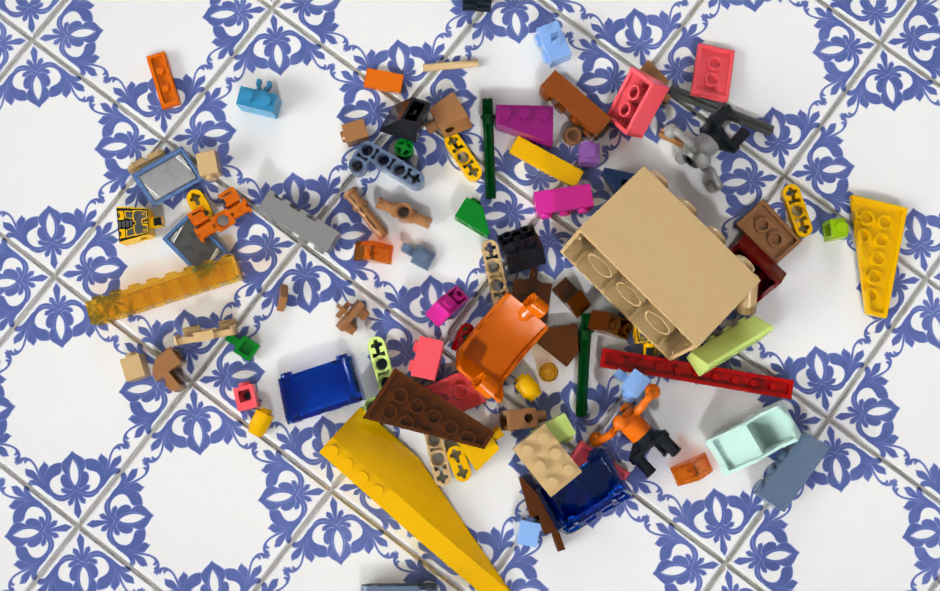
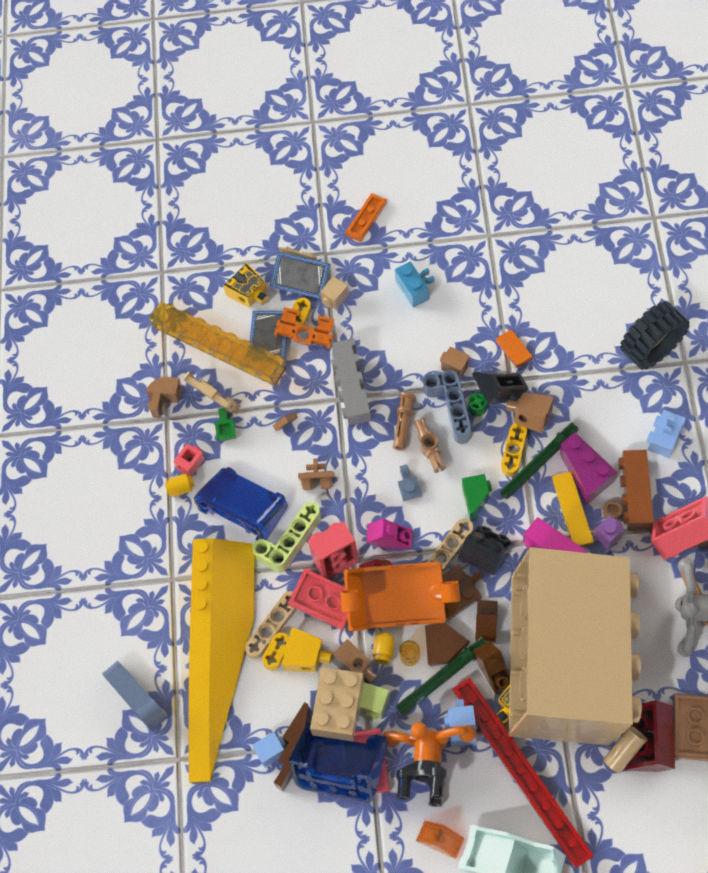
camera: 60 degrees right, 20 degrees down
tan brick [120,351,151,382] -> none
clear orange slope [354,241,394,265] -> none
reddish brown wing [363,368,495,449] -> none
tan bar [423,59,479,72] -> none
yellowish green slope [686,315,774,377] -> none

